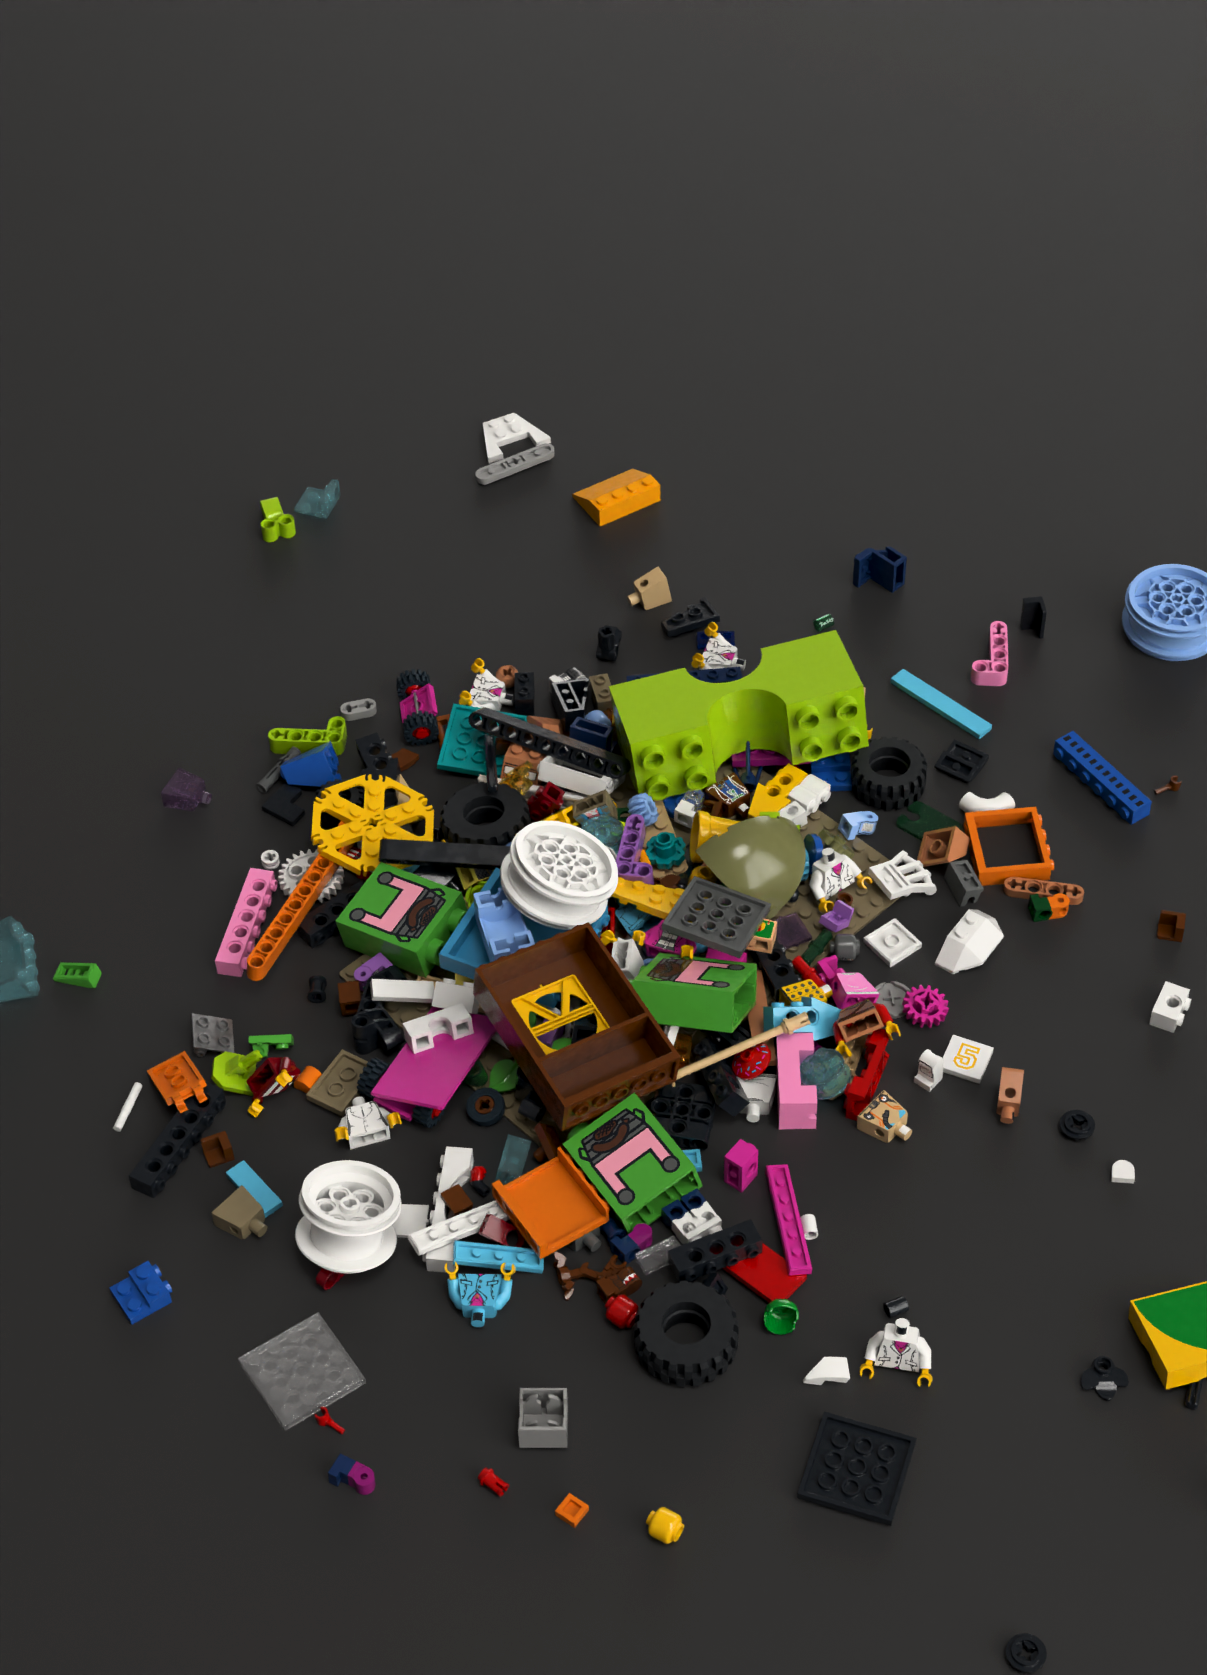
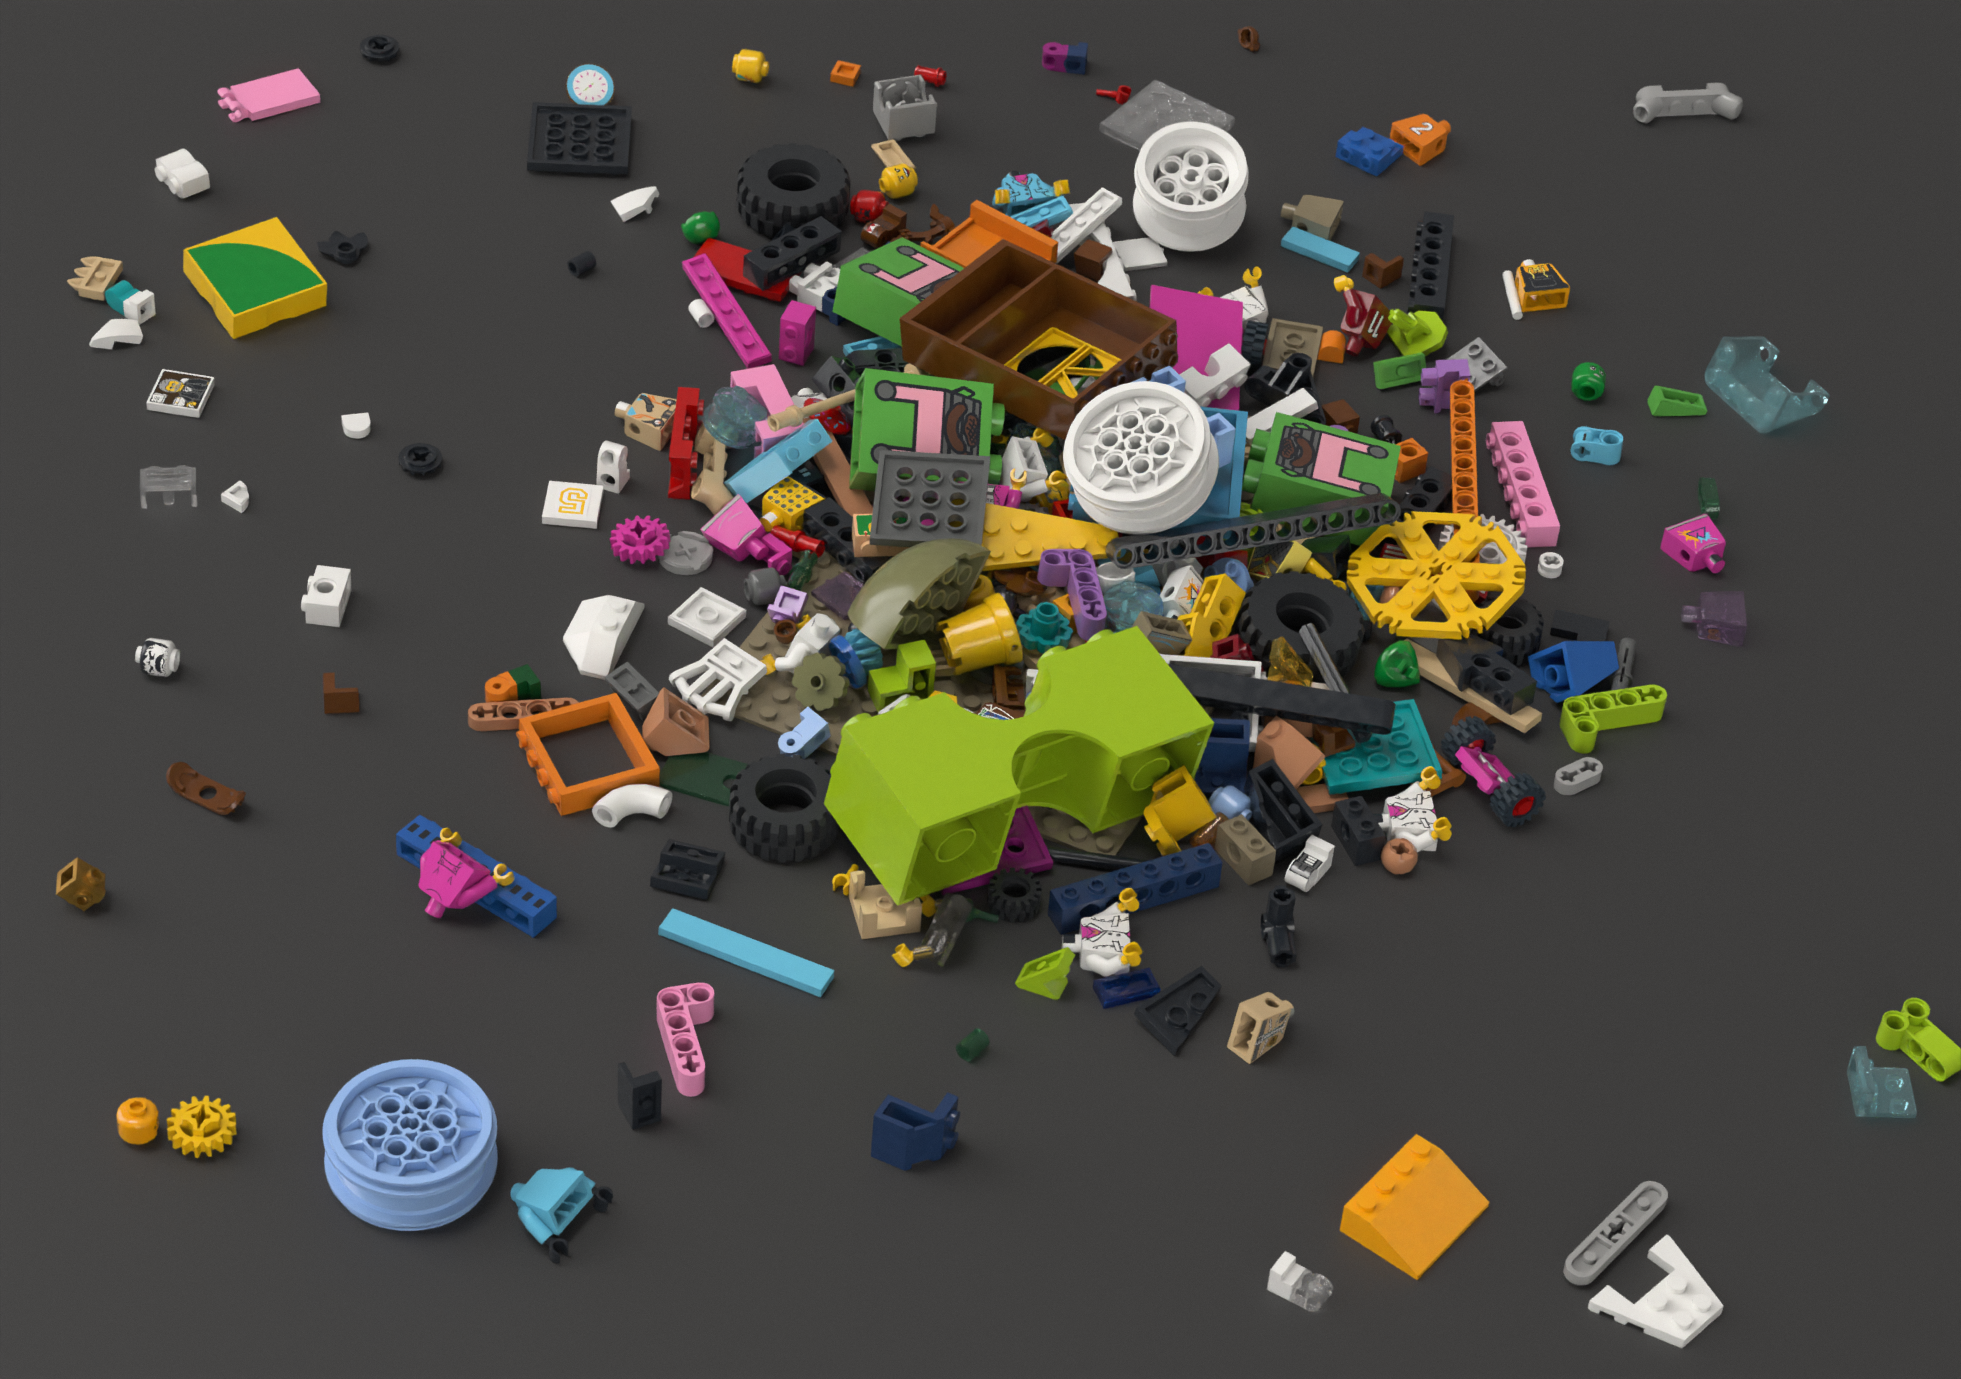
camera: 155 degrees right, 5 degrees down
orange tile [147,1051,207,1114] -> none
torso [832,999,901,1060] -> none
white torso [860,1318,933,1387] -> none
nougat torso [996,1067,1024,1124] -> none
reddish brown hand [1154,775,1182,795] -> none
none -> bright pink tile [218,68,320,122]
none -> dark pink torso [418,828,515,918]
none -> medium azure torso [511,1168,613,1264]
none -> piece [565,63,615,105]
none -> tan tile [871,139,916,170]
none -> yellow head [879,163,918,199]
none -> lime slope [1015,947,1075,1000]
none -> reddish brown piece [1237,26,1260,52]
none -> leg [1267,1251,1333,1312]
none -> green piece [1374,640,1420,687]
none -> orange torso [1390,114,1451,166]
none -> orange brick [1395,438,1428,483]
none -> medium lavender hips [1418,359,1470,413]
none -> torso [1515,259,1570,312]
none -> medium azure piece [1570,426,1623,465]
none -> green head [1571,362,1606,401]
none -> dark pink torso [1660,514,1726,573]
none -> clear green beam [1698,477,1720,519]

